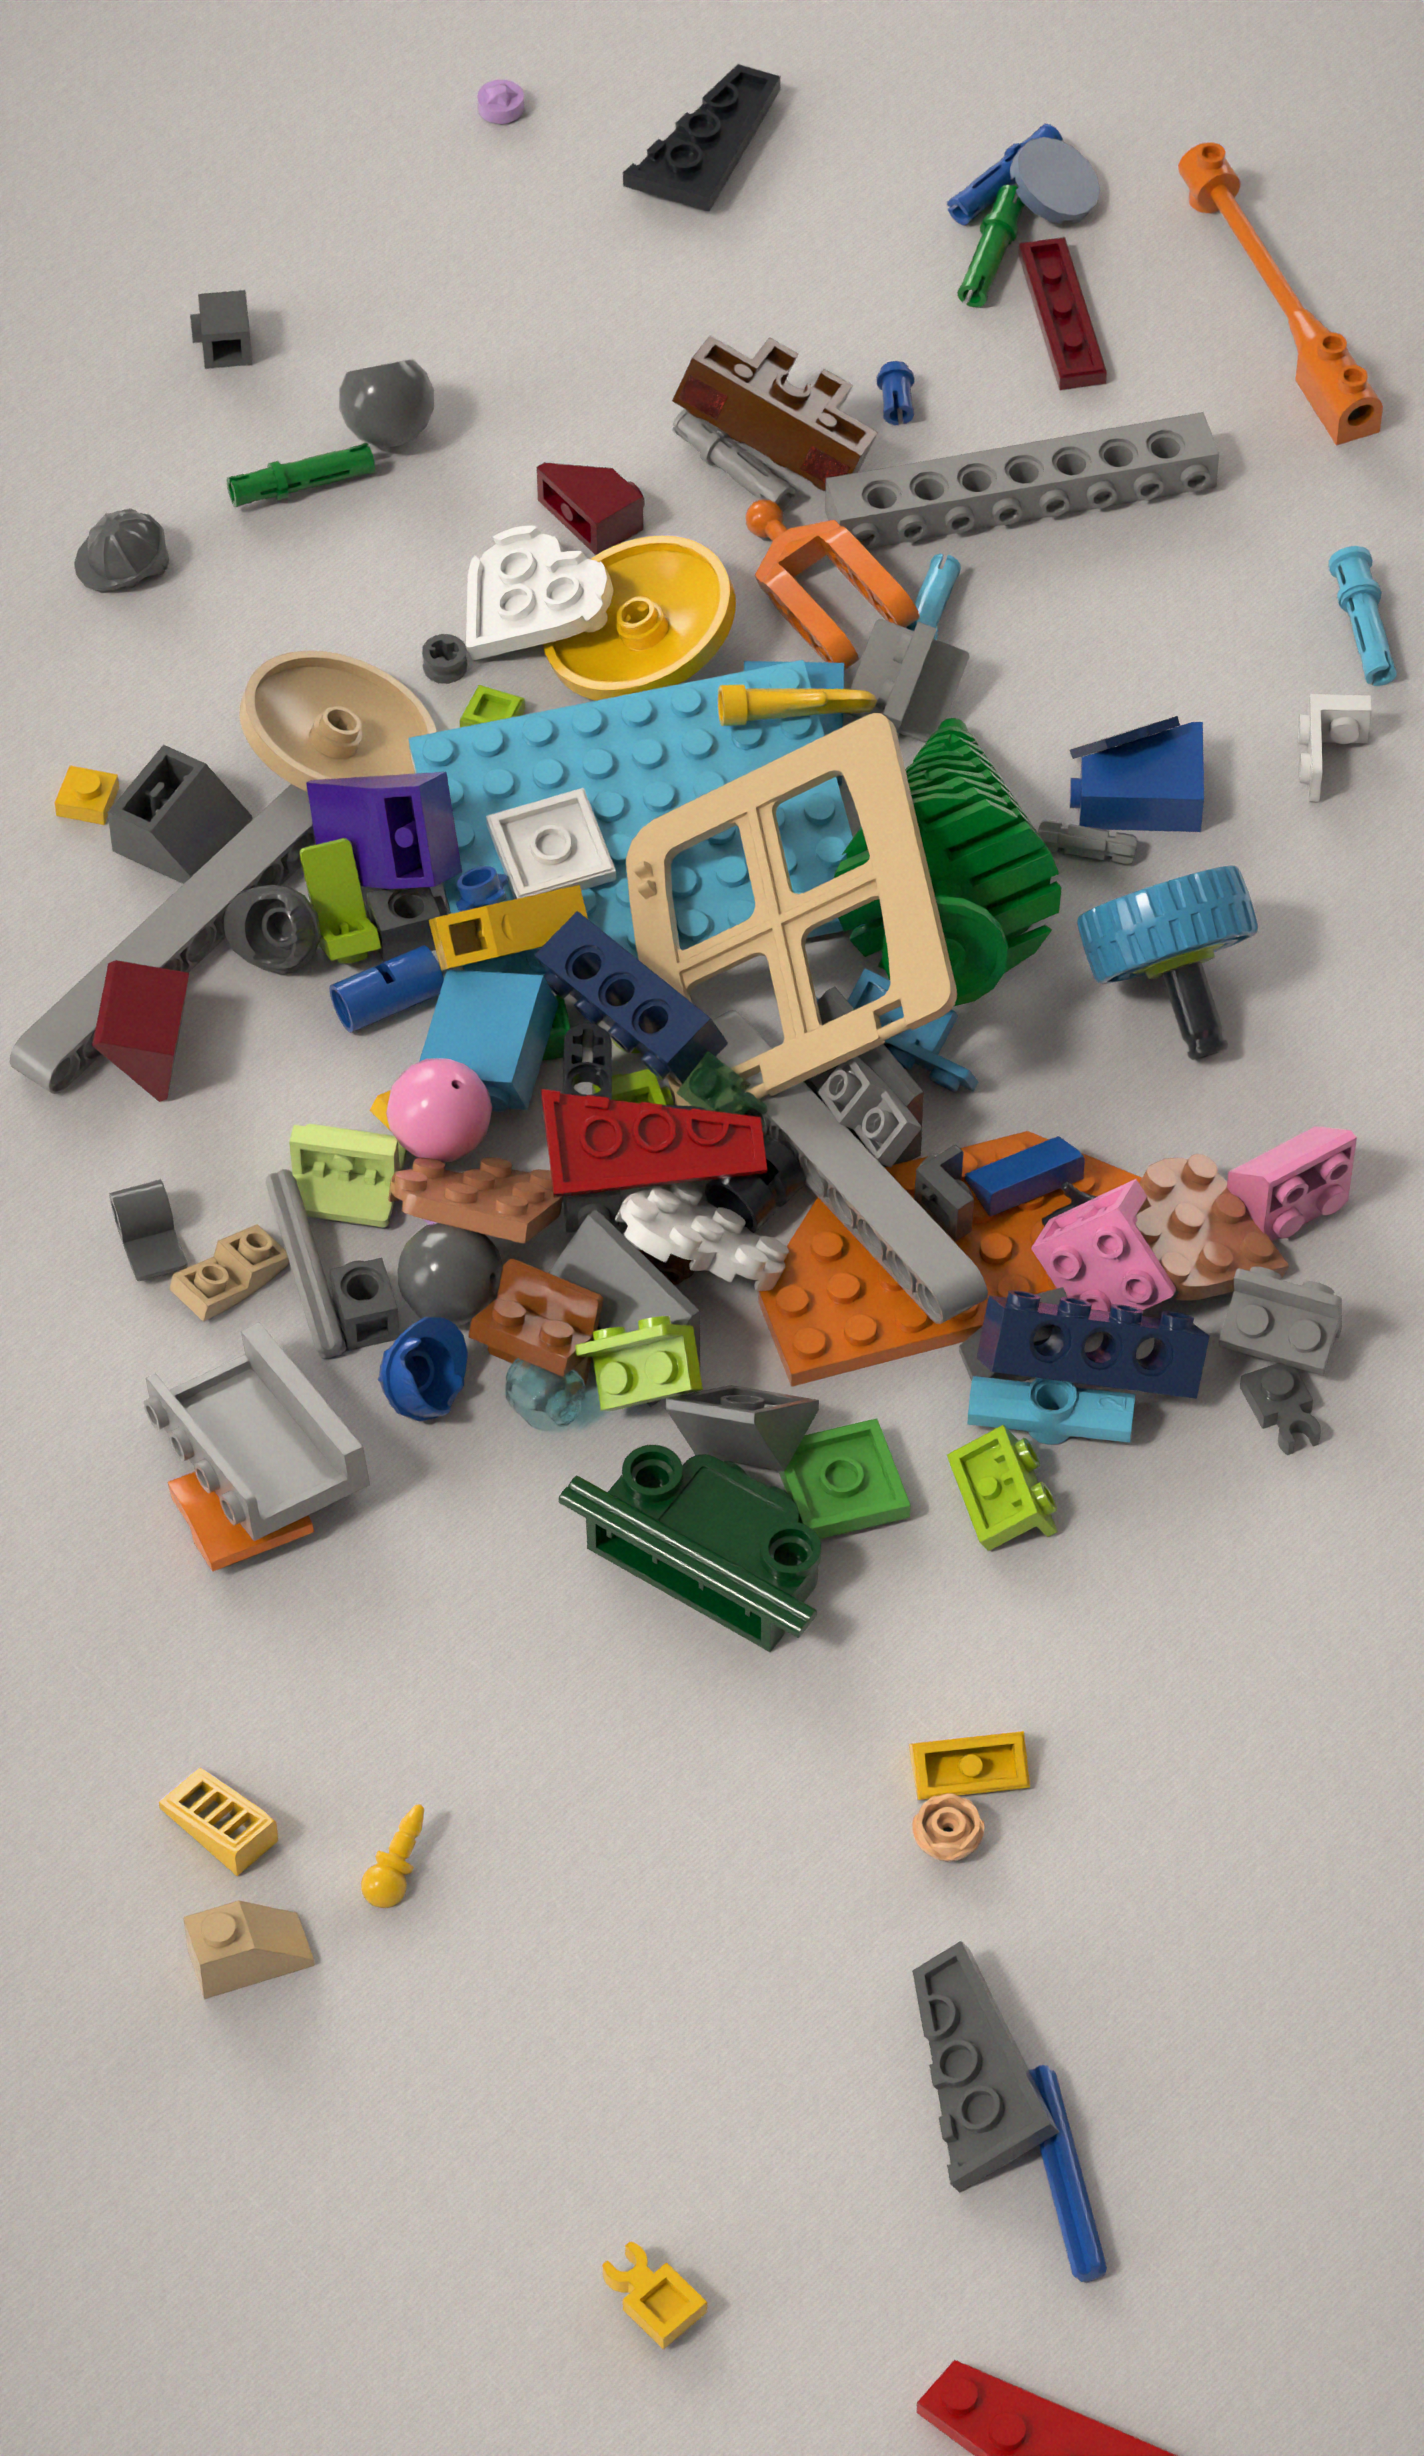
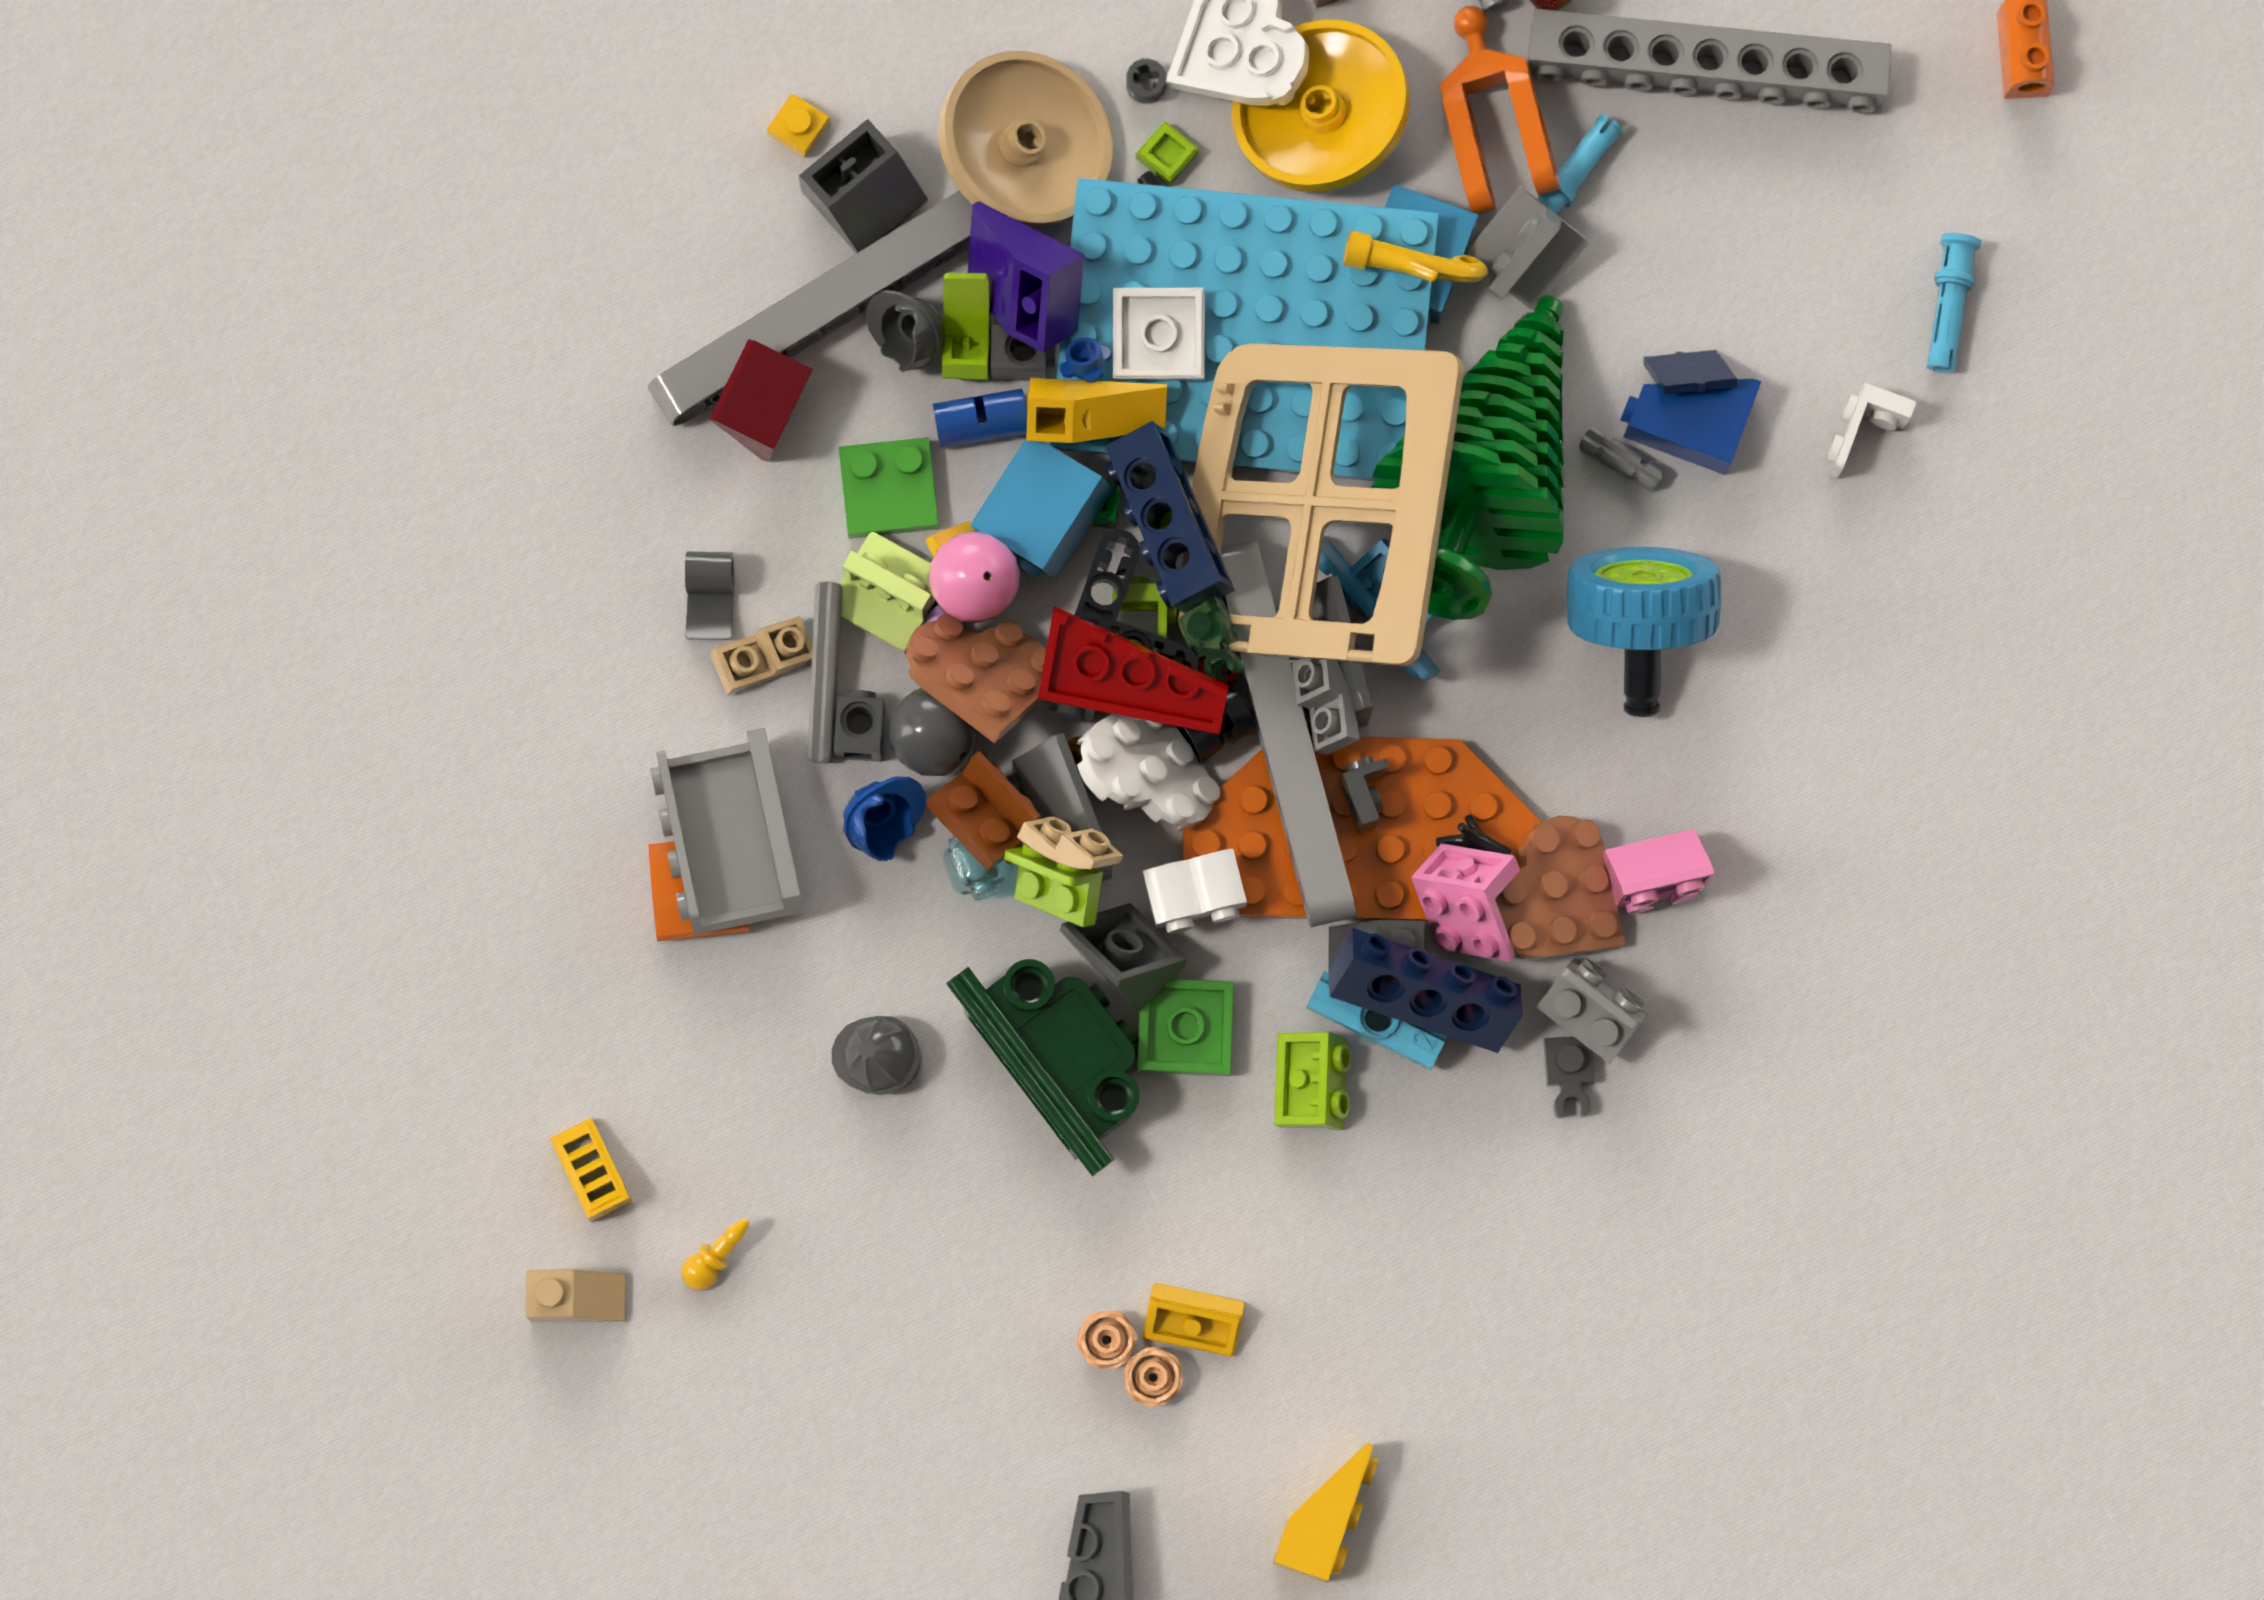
camera: 15 degrees right, 25 degrees up
blue slope [965,1136,1085,1217] -> none
none -> dark grey piece [832,1016,921,1096]
none -> bright green plate [839,437,939,539]
none -> tan slope [1017,816,1124,869]
none -> light nougat plate [1077,1311,1137,1369]
none -> white brick [1143,849,1247,934]
none -> yellow slope [1272,1443,1378,1583]

